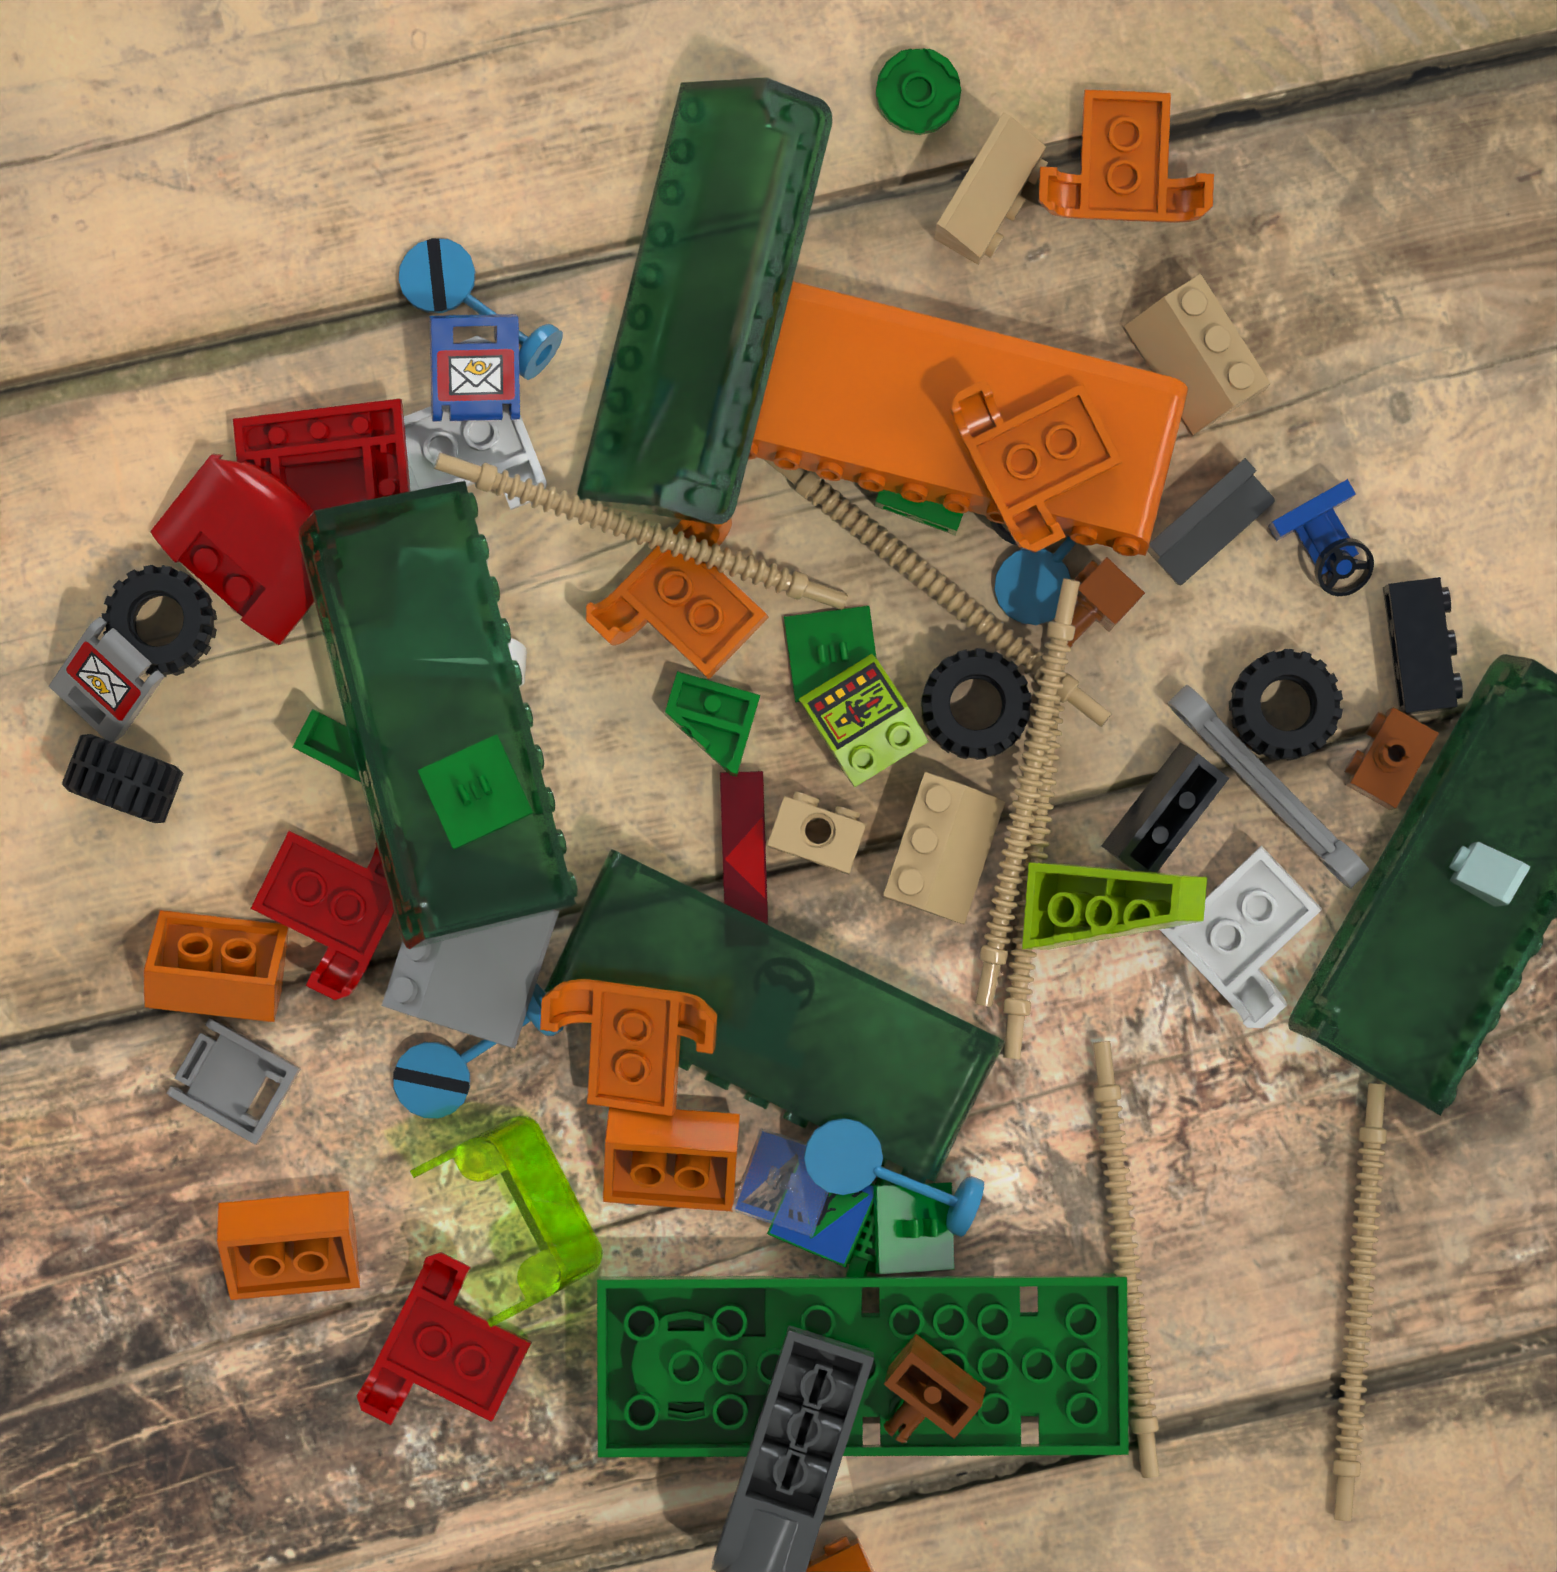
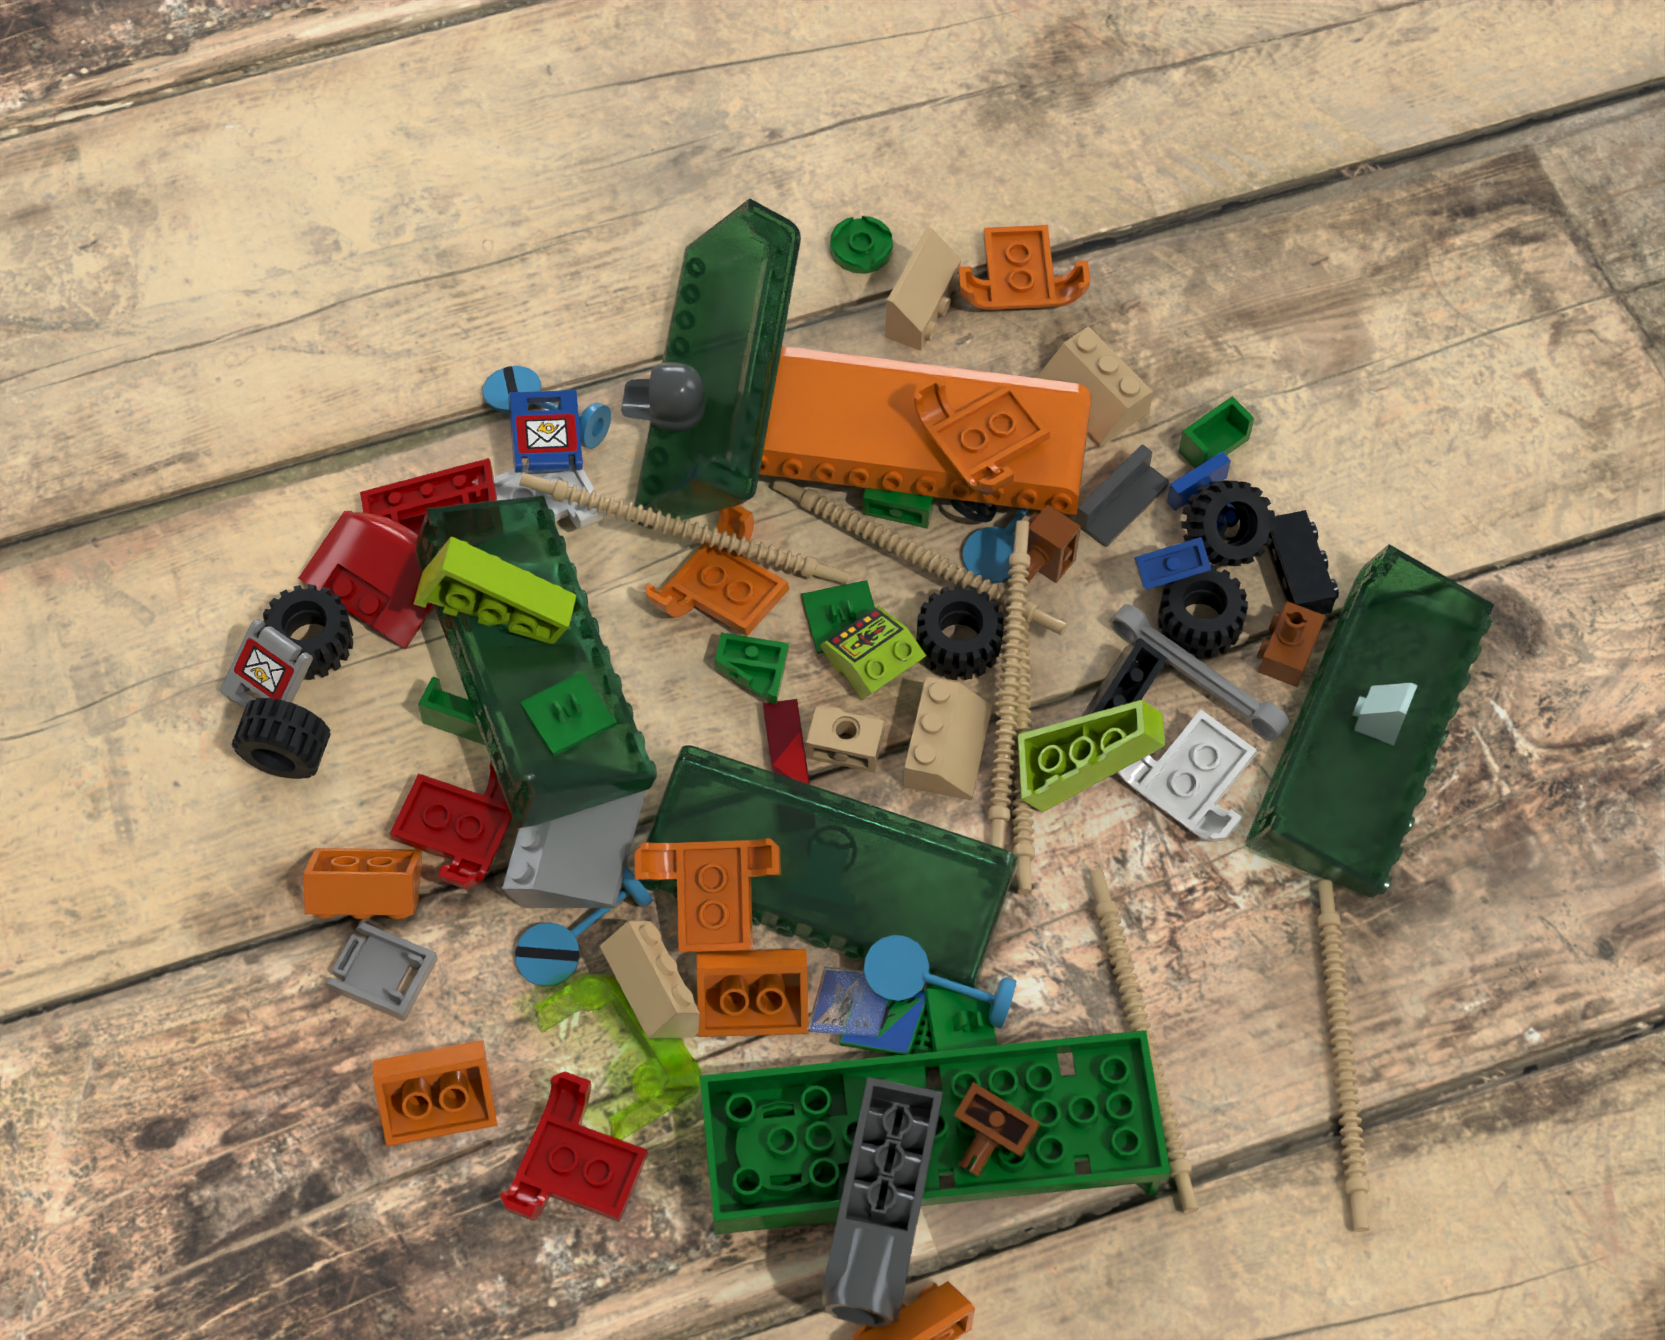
camera: 10 degrees left, 25 degrees down
none -> lime wedge [413,536,577,644]
none -> tan slope [600,921,700,1038]
none -> dark grey piece [621,362,706,432]
none -> blue piece [1134,537,1212,591]
none -> green panel [1178,396,1254,468]
none -> black tyre [1181,480,1276,566]

